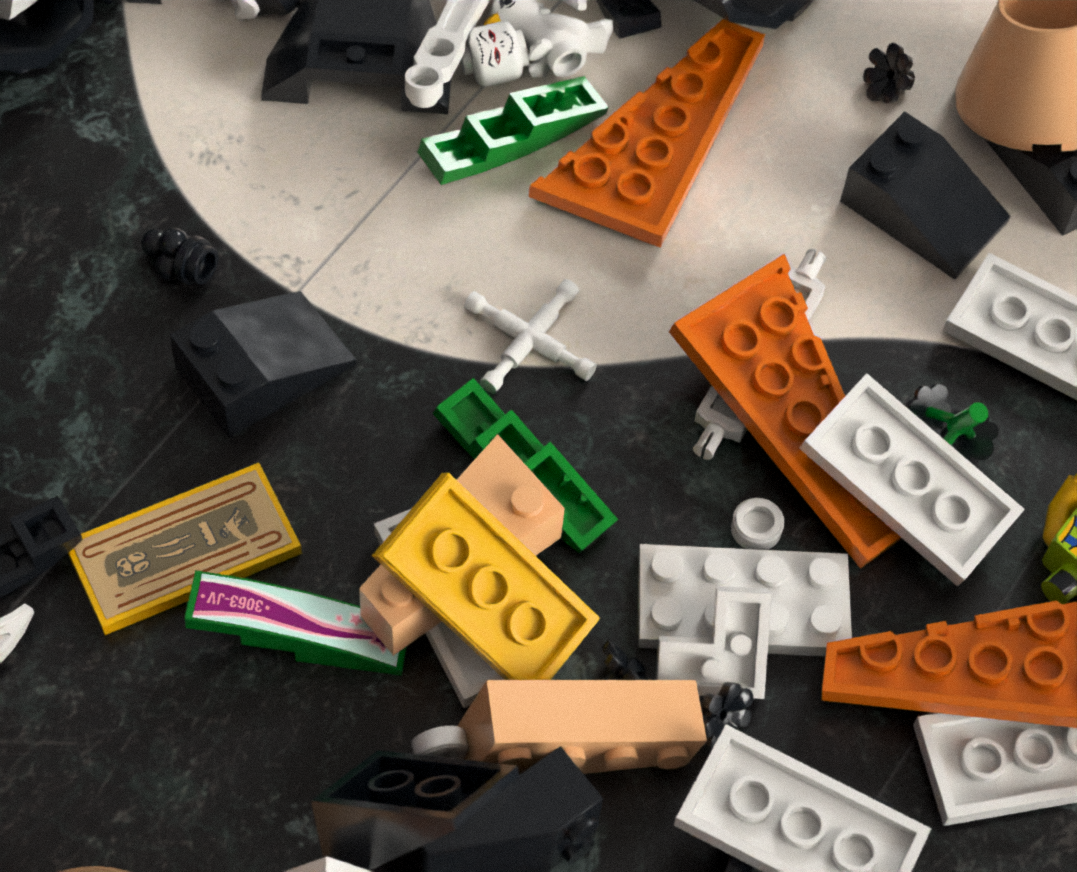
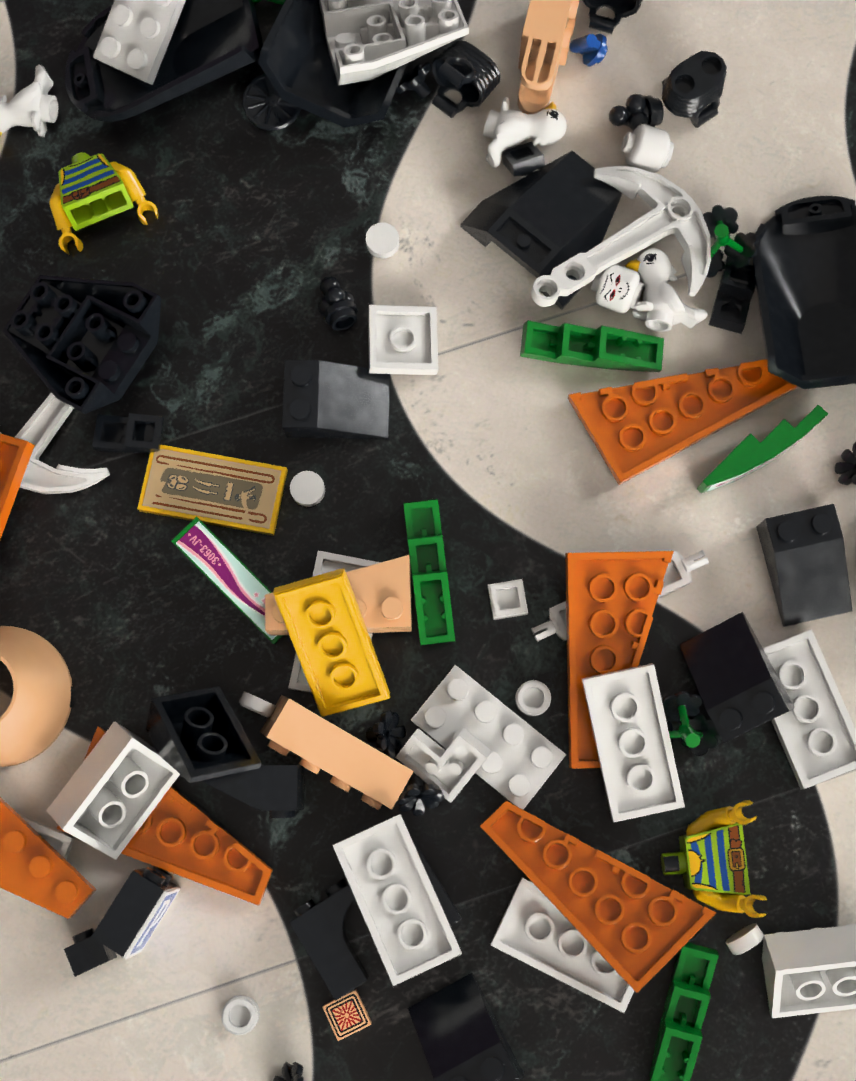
camera: 45 degrees right, 20 degrees up
white piece [464,279,597,394] -> none
none -> white tile [290,471,325,507]
none -> white tile [366,222,399,258]
none -> white plate [368,305,438,375]
none -> white tile [487,579,528,620]
none -> black slope [680,612,795,743]
none -> green slope [697,405,828,494]

